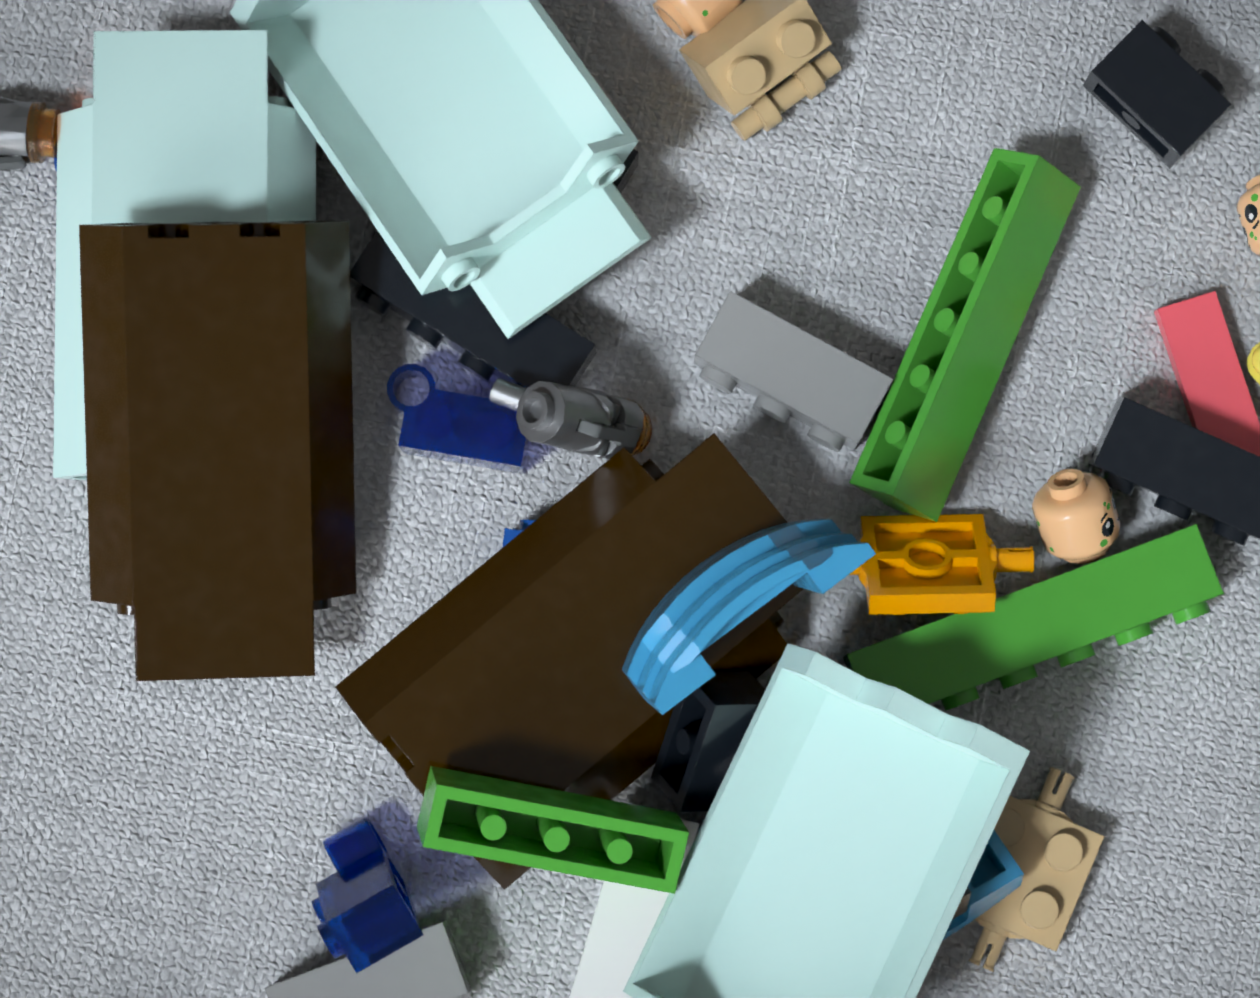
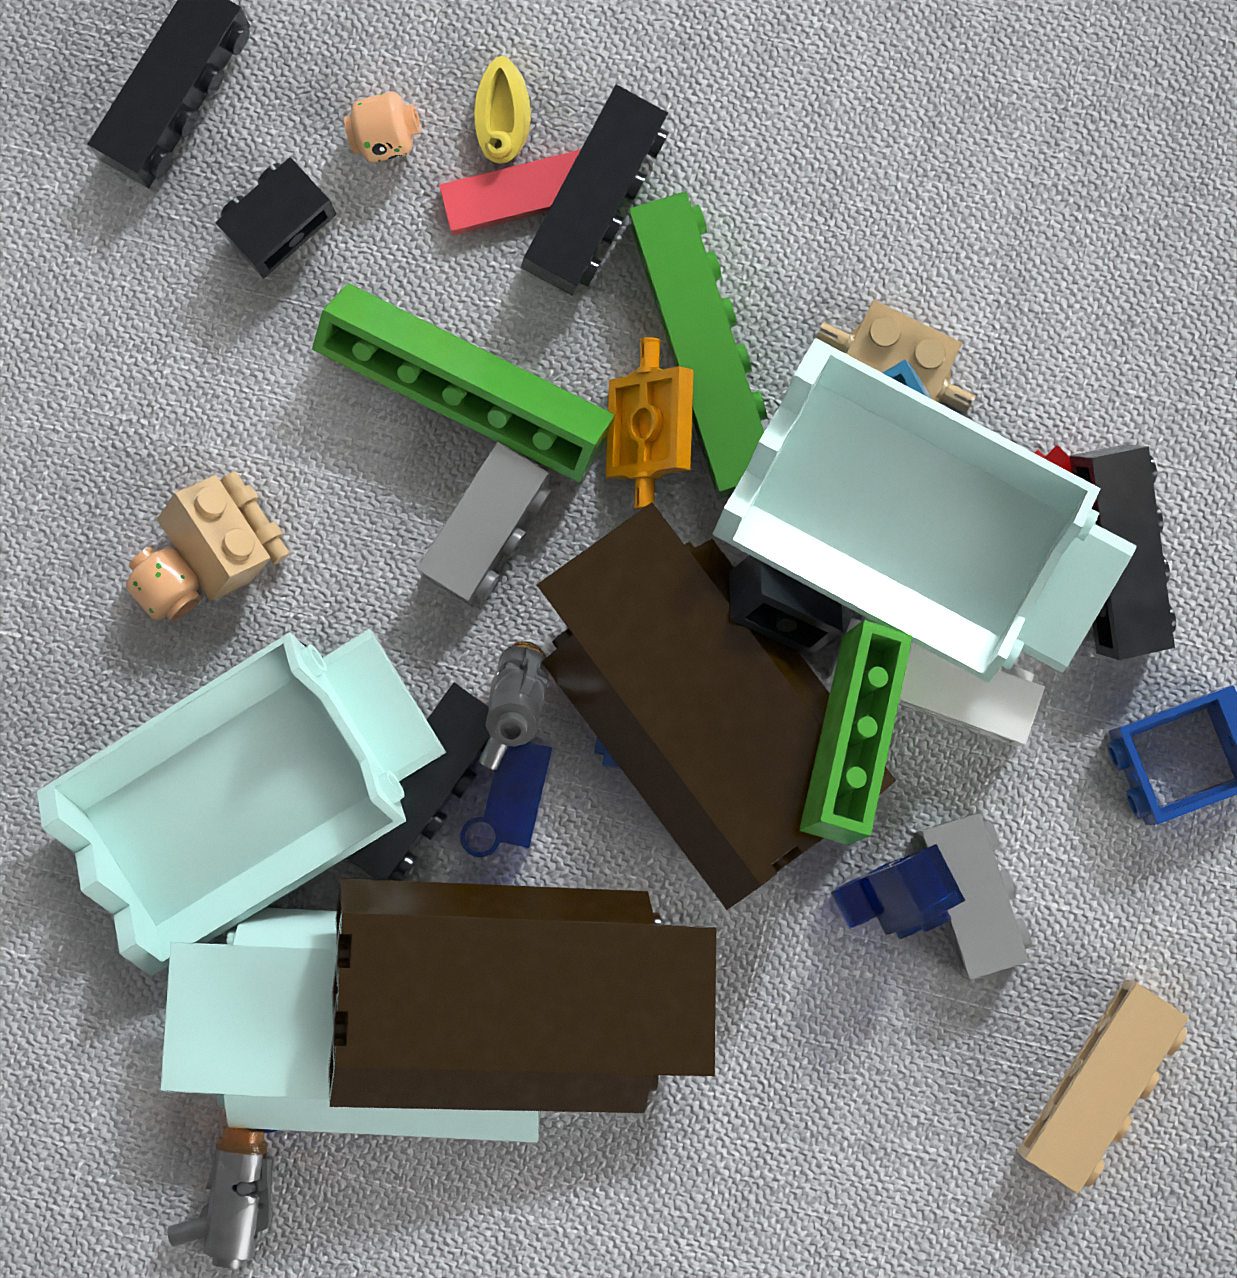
camera: 85 degrees left, 0 degrees up
dark azure slope [622,518,876,715] -> none
light nougat head [1032,469,1120,564] -> none

